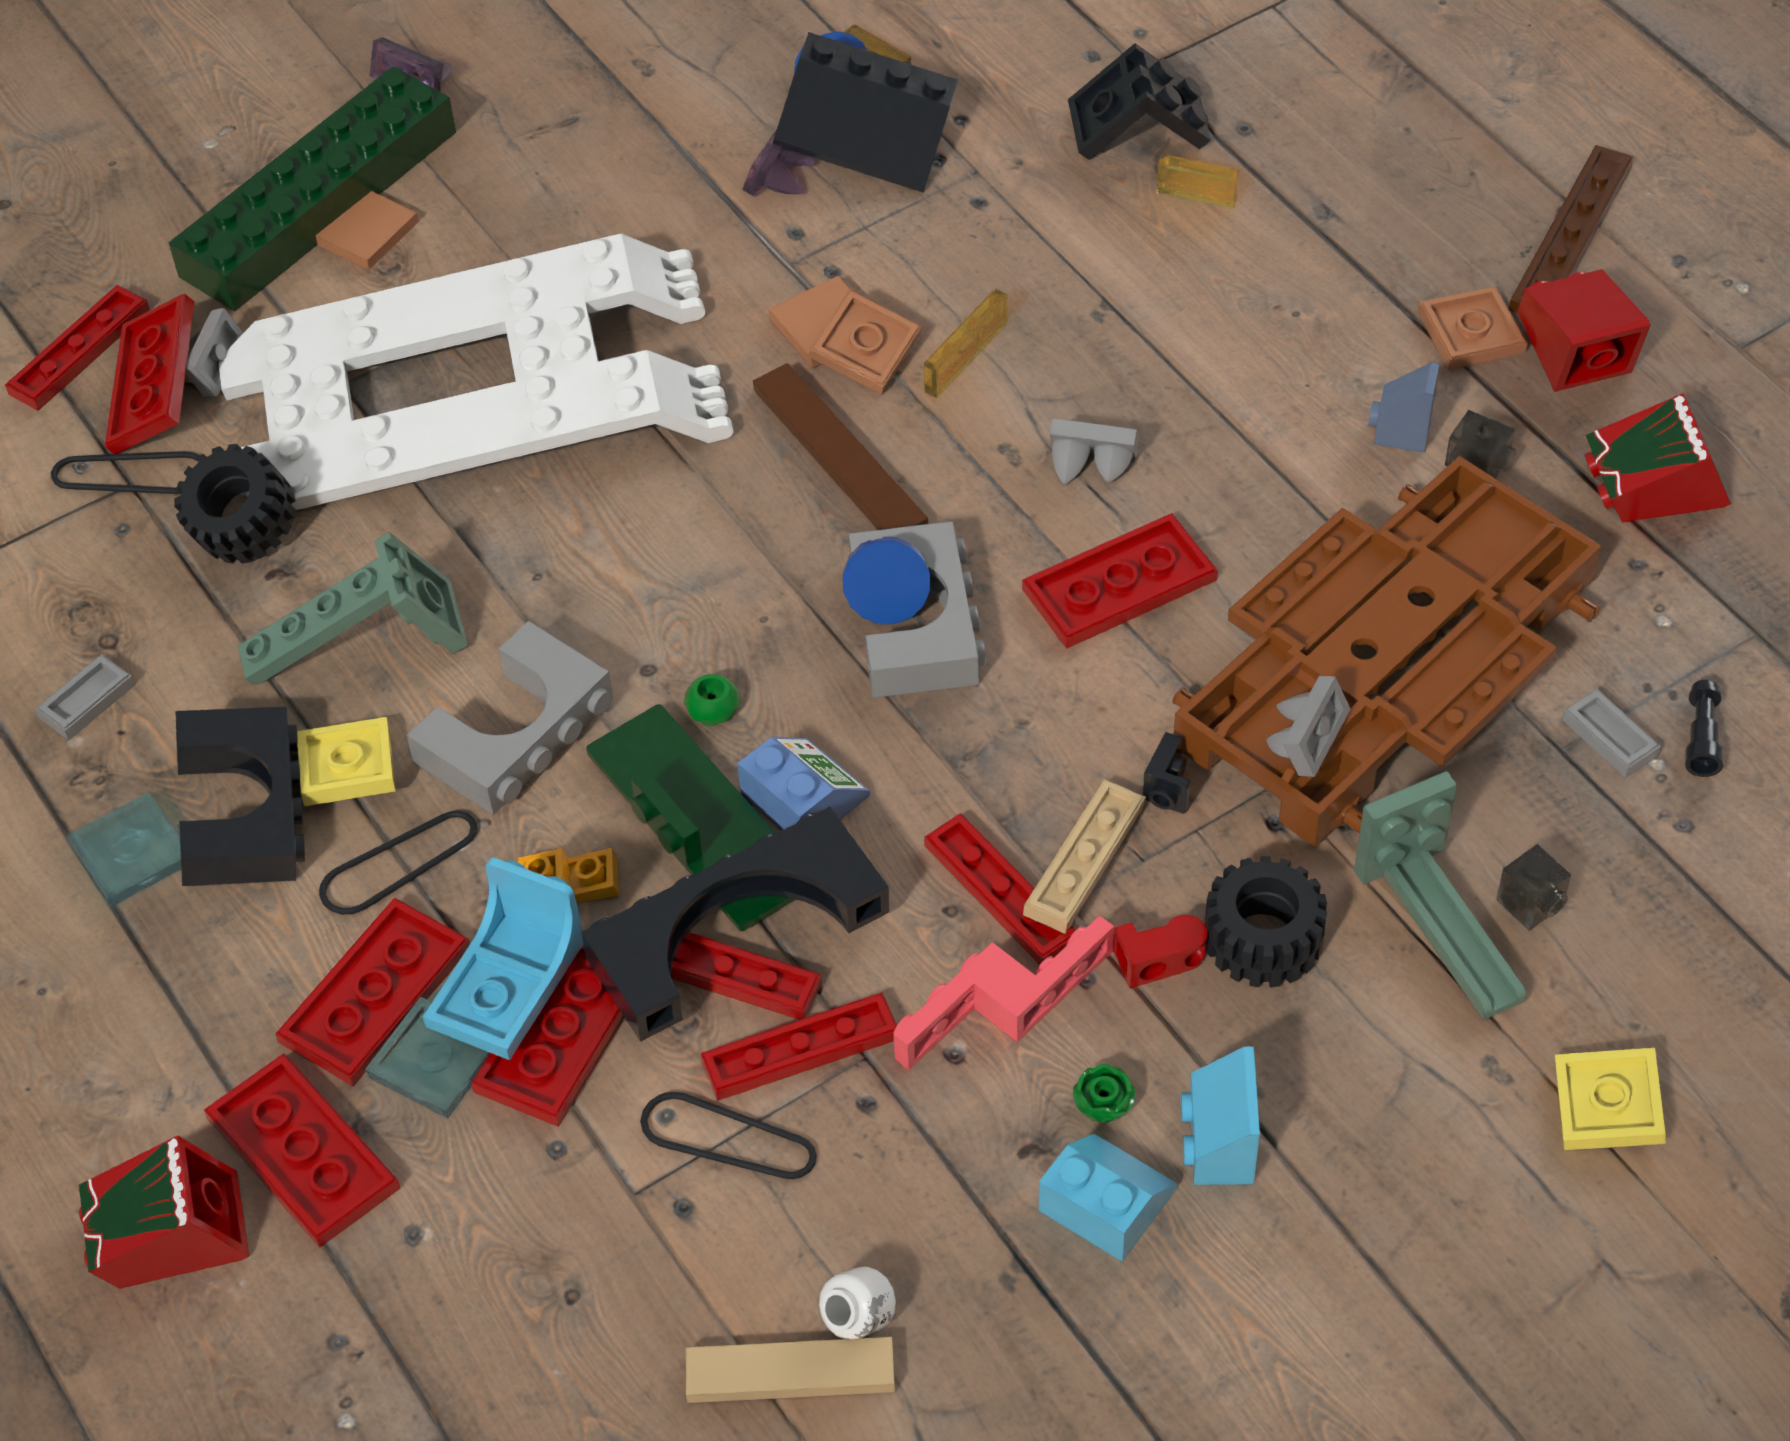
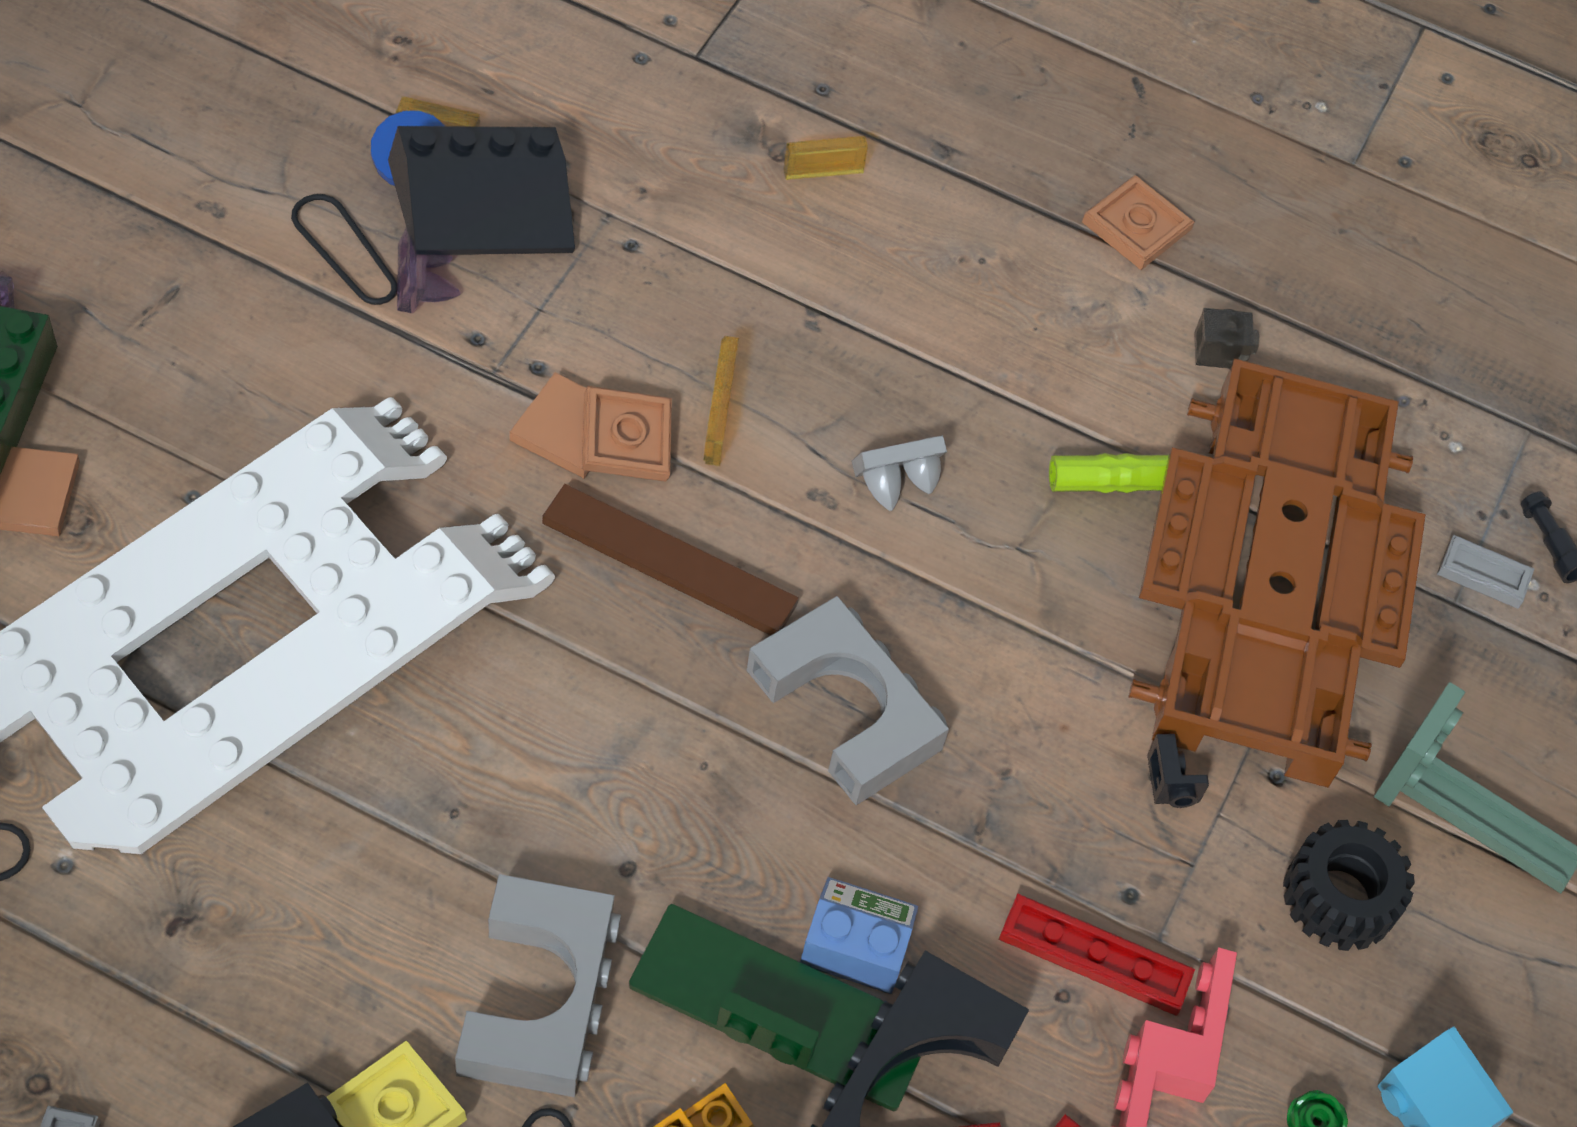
camera: 40 degrees left, 5 degrees up
black tyre [174,444,296,564] -> none
sand green bracket [238,532,468,684] -> none
green plate [684,674,741,726] -> none
blue tile [843,537,930,624] -> none
red tile [1022,513,1218,649] -> none
tan tile [1023,779,1146,934] -> none
black bracket [1068,43,1211,160] -> none
red leg [1113,915,1208,989] -> none
light grey tile [1266,676,1351,777] -> none
sand blue slope [1368,362,1439,452] -> none
clear smoke brick [1496,844,1571,931] -> none
reddish brown tile [1509,145,1633,313] -> none
red slope [1517,269,1651,392] -> none
slope [1584,393,1731,523] -> none
none -> black piece [291,194,398,305]
none -> lime axle [1049,453,1169,493]

